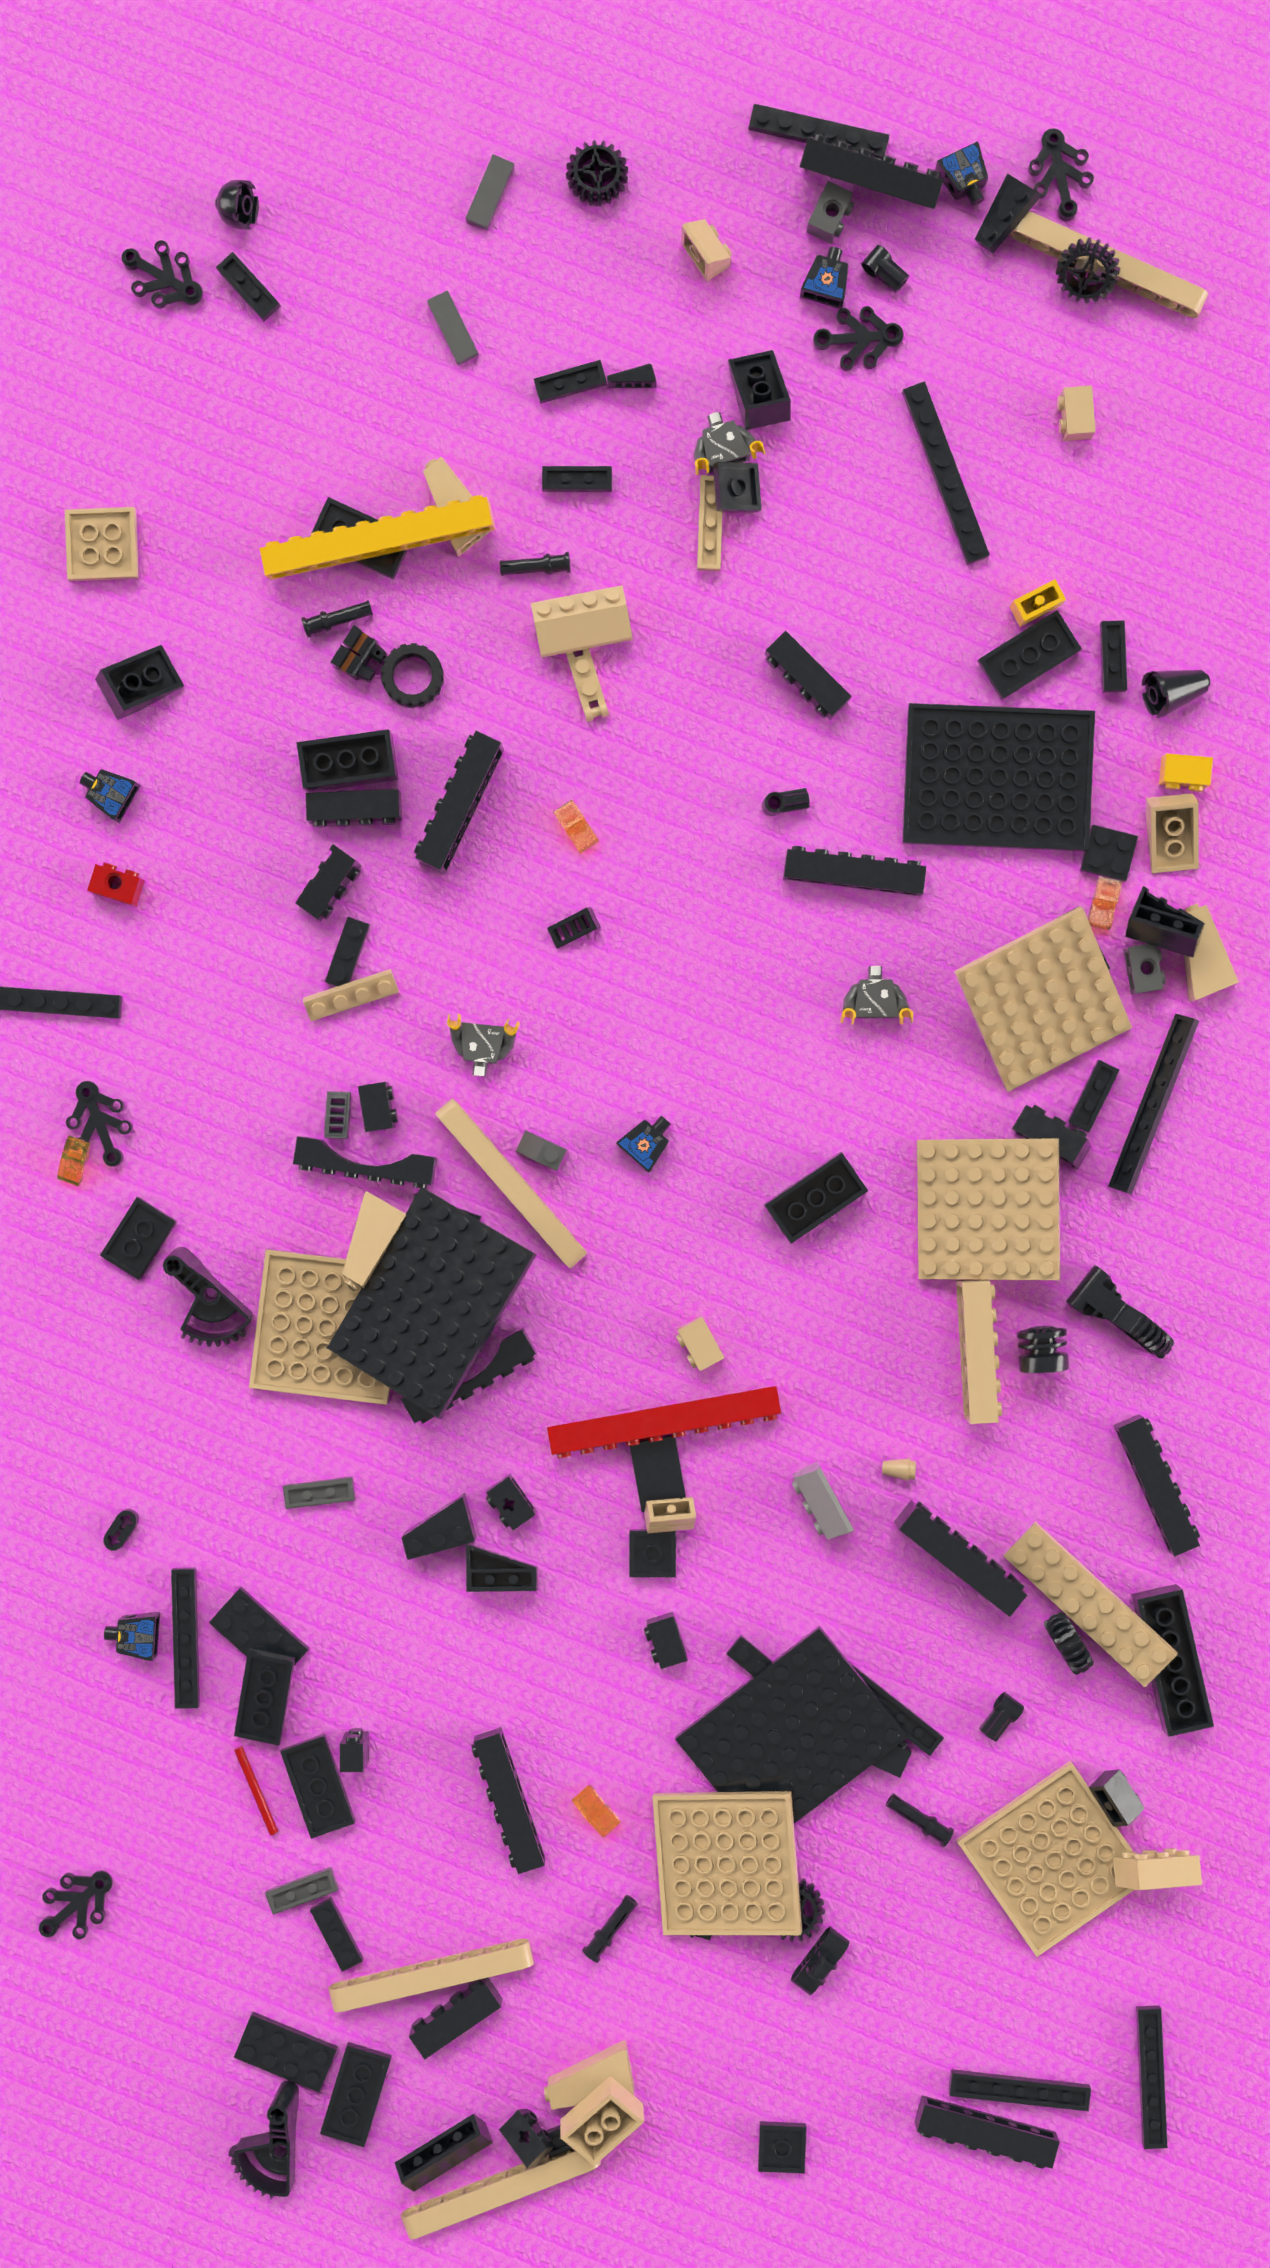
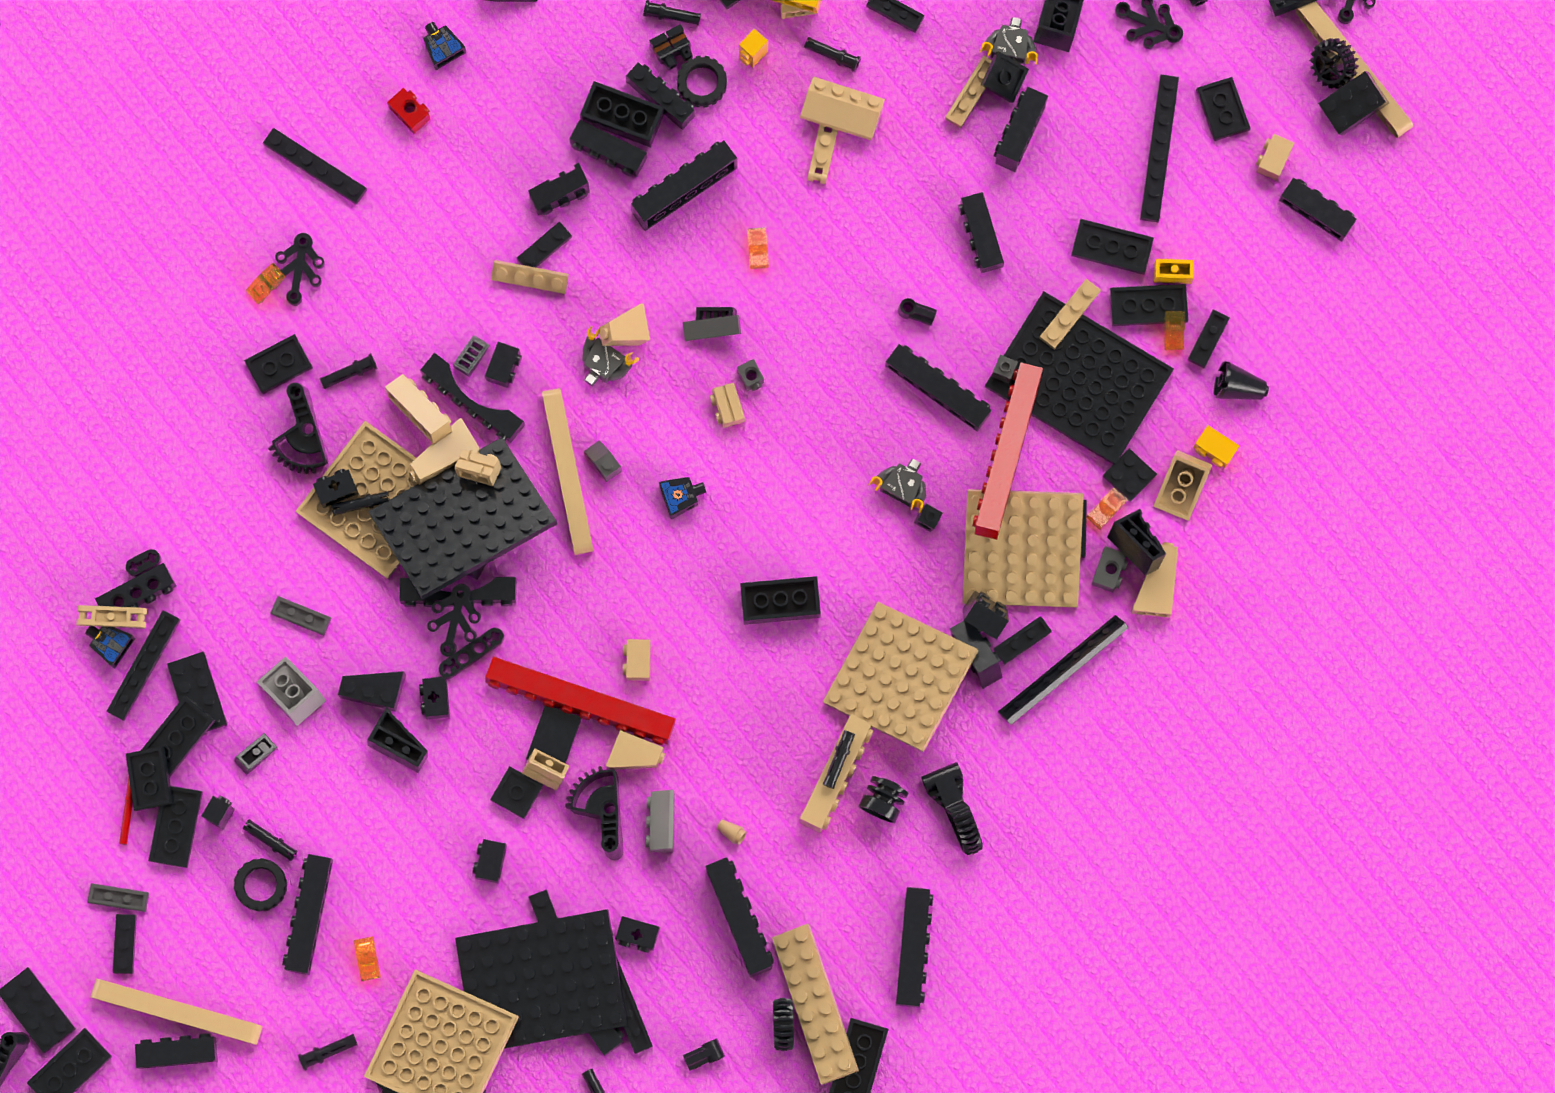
camera: 30 degrees right, 10 degrees down
none -> tan plate [76,605,147,629]
none -> black brick [95,563,177,608]
none -> black tile [126,746,173,811]
none -> slope [234,733,277,775]
none -> black tyre [234,858,287,911]
none -> black pin [243,819,298,861]
none -> light grey slope [257,657,326,726]
none -> black brick [313,469,359,508]
none -> black pin [320,353,378,389]
none -> black pin [331,491,390,516]
none -> tan brick [385,374,452,444]
none -> black plant [427,584,481,657]
none -> black beam [439,628,504,679]
none -> tan brick [455,449,501,486]
none -> black arm [565,766,623,860]
none -> tan slope [599,304,650,346]
none -> tan slope [606,730,666,770]
none -> black brick [615,916,660,953]
none -> black brick [626,62,695,130]
none -> dark grey tile [683,315,741,341]
none -> tan brick [710,383,745,428]
none -> dark grey brick [737,359,764,391]
none -> yellow brick [739,29,768,68]
none -> black pin [822,730,855,789]
none -> black brick [914,504,943,532]
none -> black brick [963,591,1009,640]
none -> brick [972,363,1043,540]
none -> dark grey brick [992,355,1018,384]
none -> black brick [994,87,1048,172]
none -> tan plate [1039,279,1101,350]
none -> black plate [1071,219,1154,275]
none -> slope [1164,311,1185,350]
none -> black tile [1196,77,1251,141]
none -> black brick [1279,177,1357,242]
none -> black brick [1318,71,1389,135]

